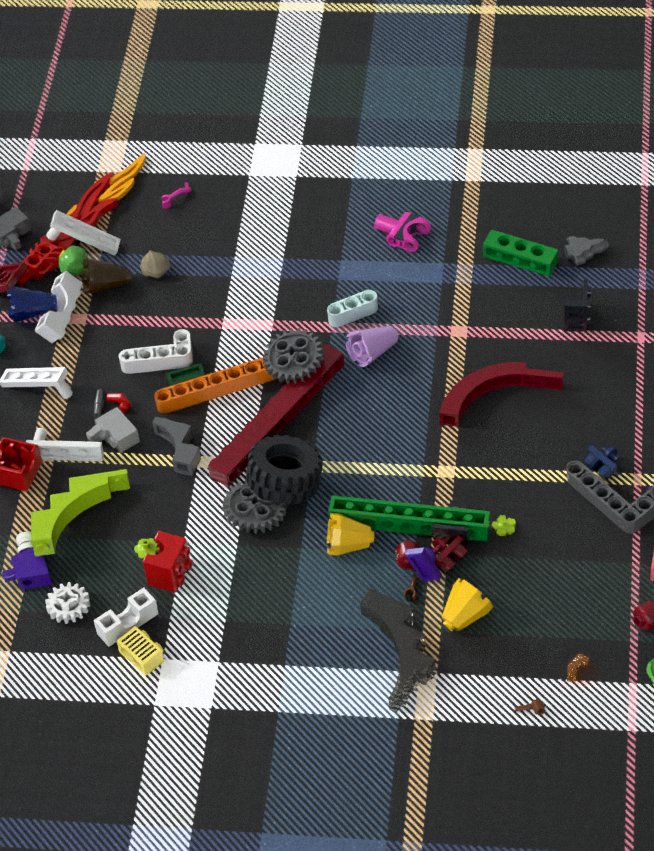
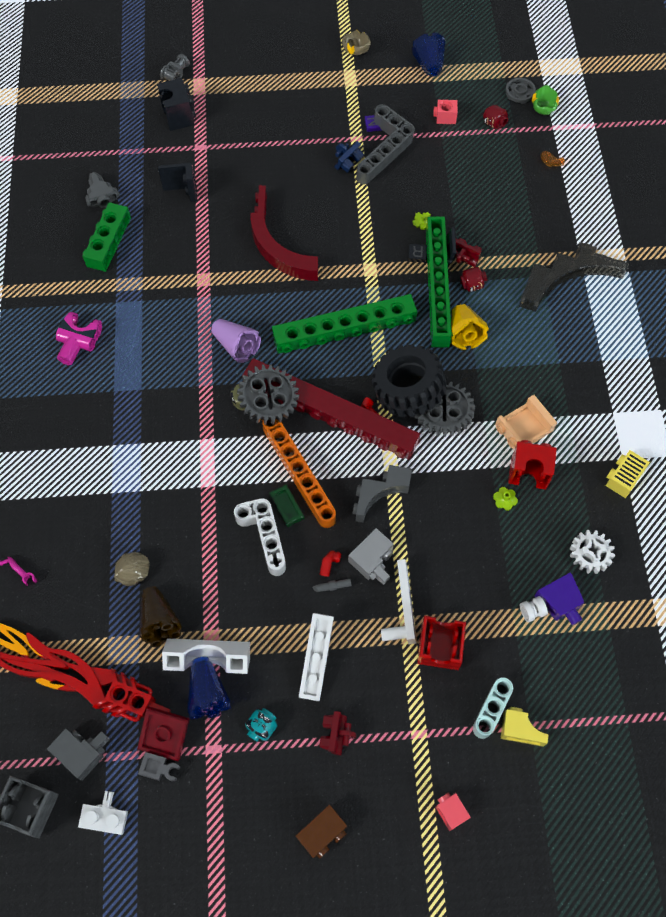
camera: 105 degrees left, 15 degrees up
lime arch [31,469,130,557] -> none
white piece [47,210,120,256] -> none
bright green hair [59,245,88,276] -> none
white arch [94,588,159,647] -> none
light aqua beam [327,290,378,327] -> none
reddish brown hand [404,577,417,601] -> none
dark purple tile [405,547,442,581] -> none
yellow cone [442,579,493,631] -> none
reddish brown hand [514,699,546,715] -> none
none -> green brick [272,294,417,354]
none -> light nougat panel [495,395,557,449]

